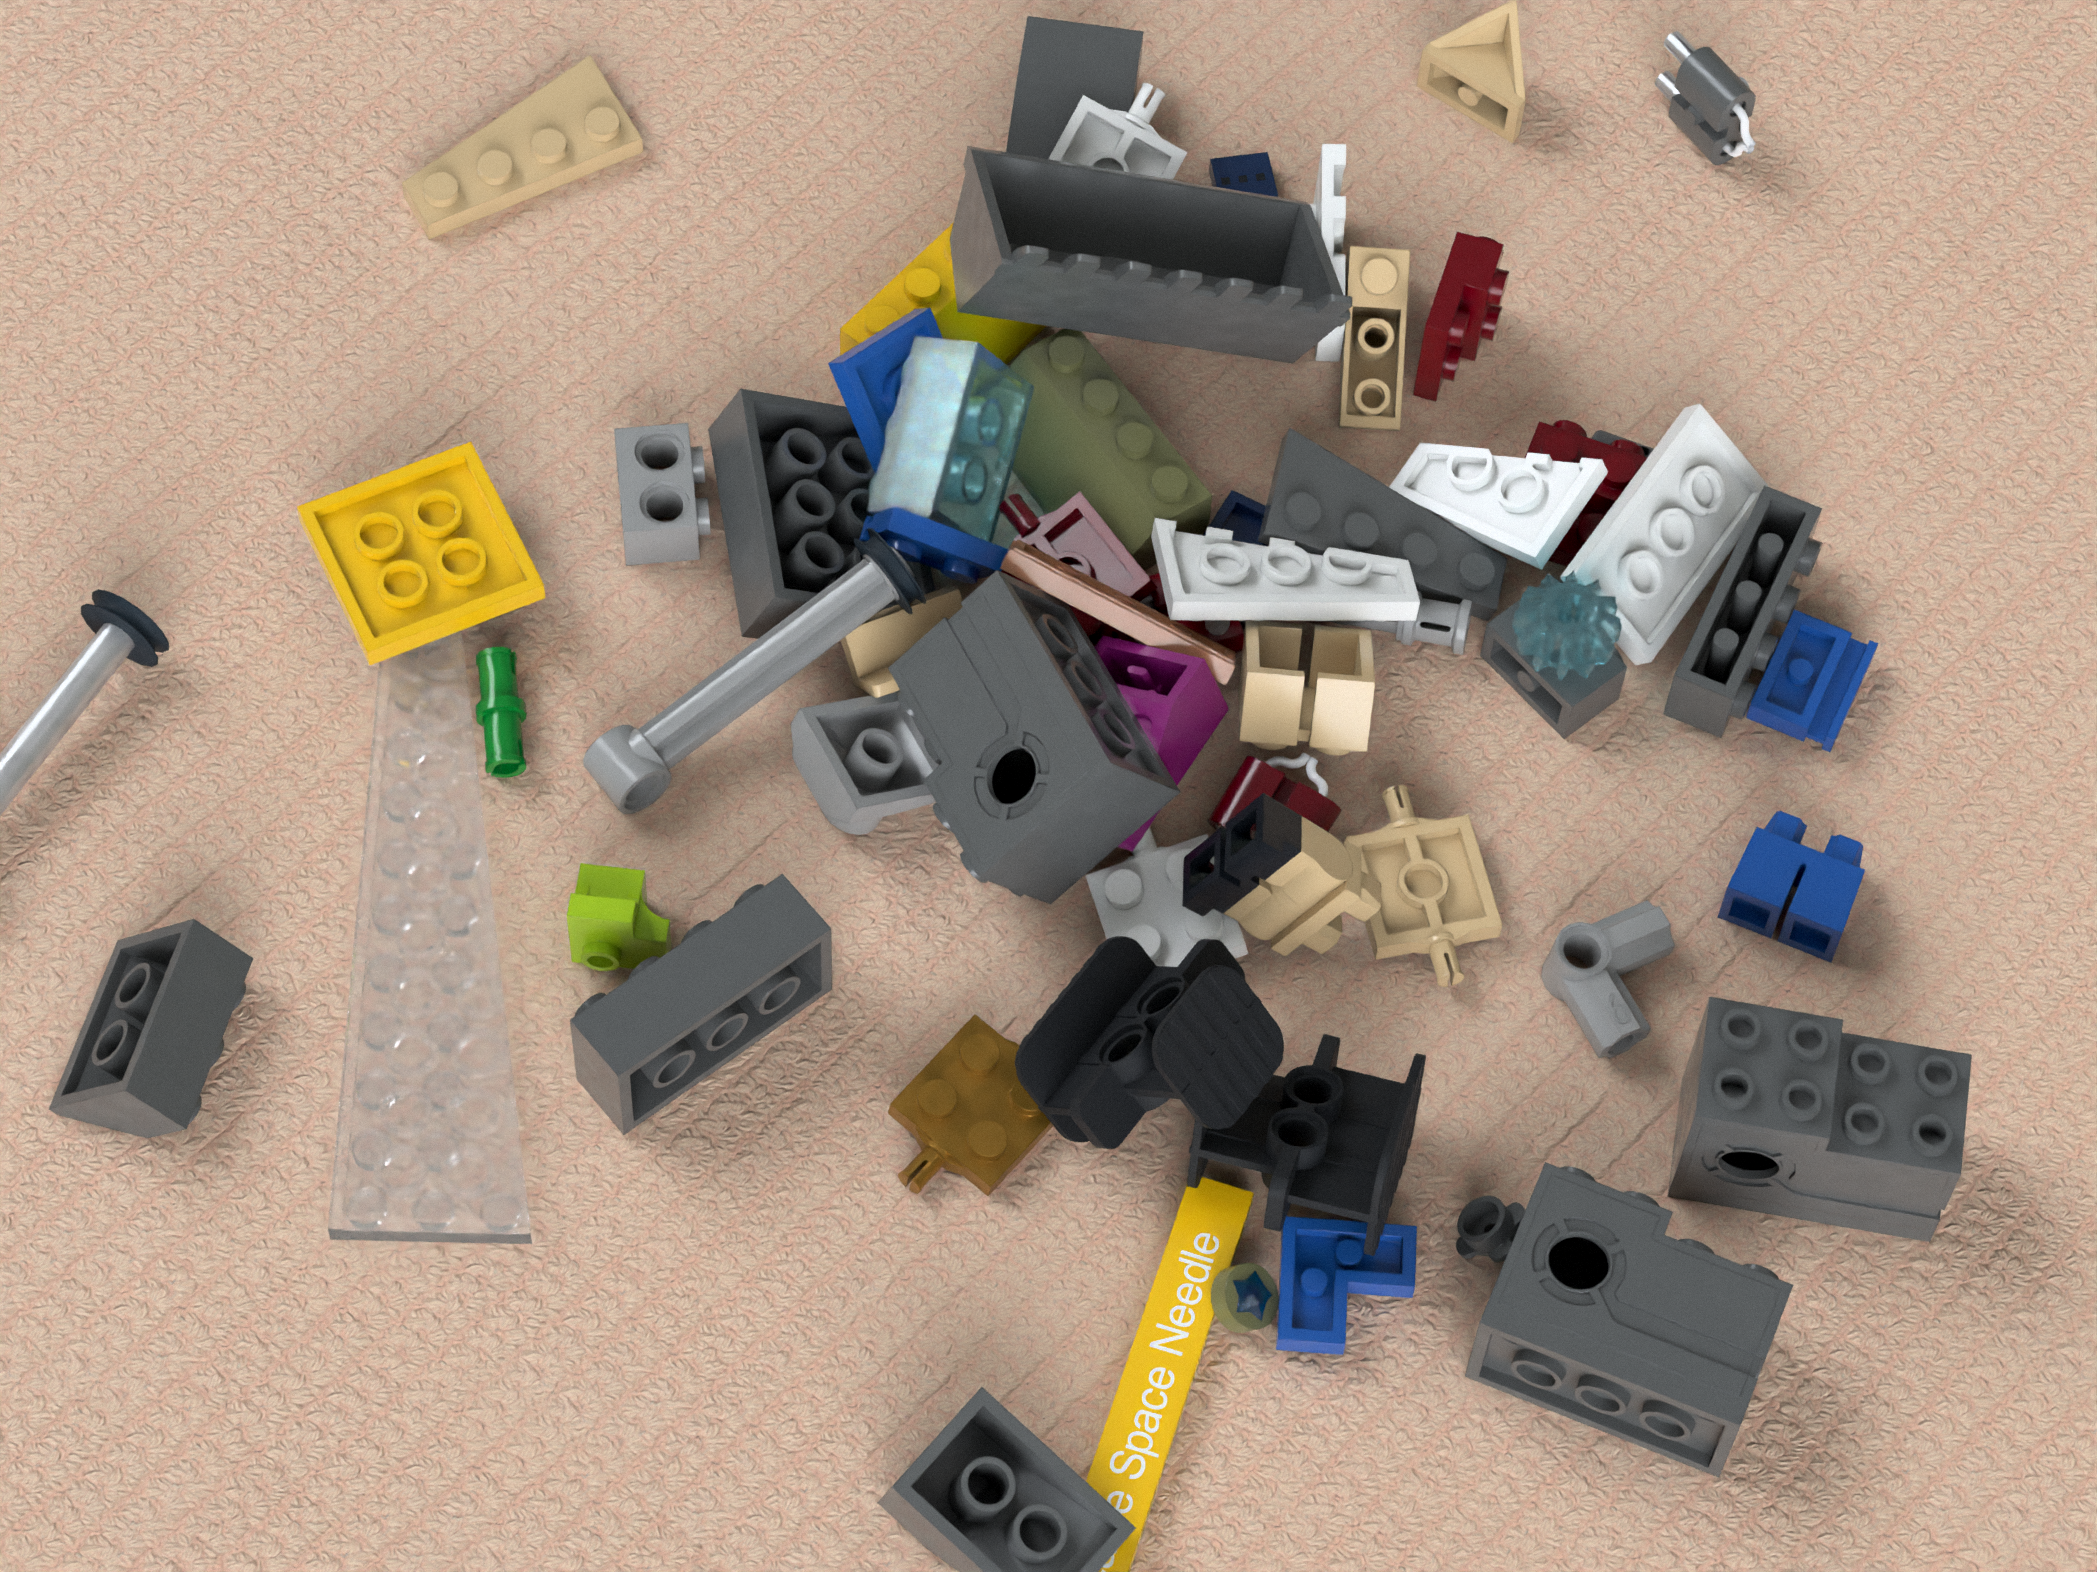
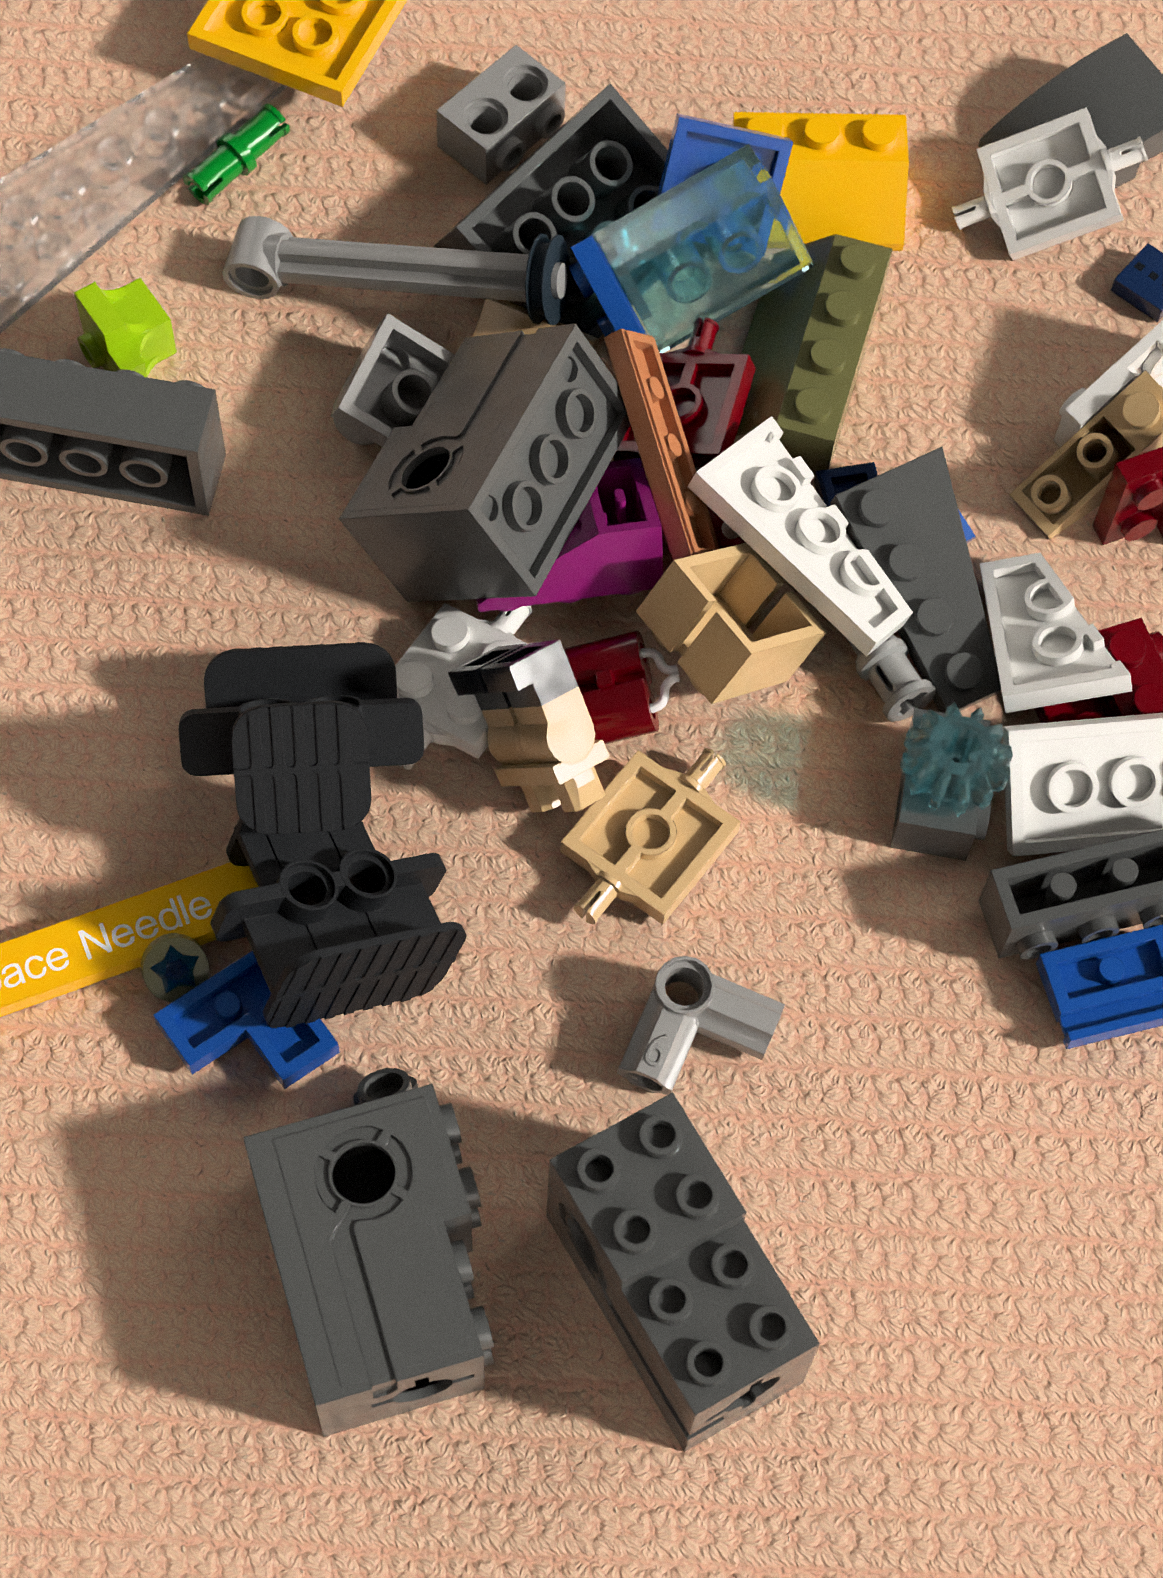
camera: 50 degrees right, 5 degrees up
pearl gold plate [888,1014,1053,1196] -> none
dark grey piece [950,146,1352,364] -> none
blue hips [1718,811,1865,963] -> none

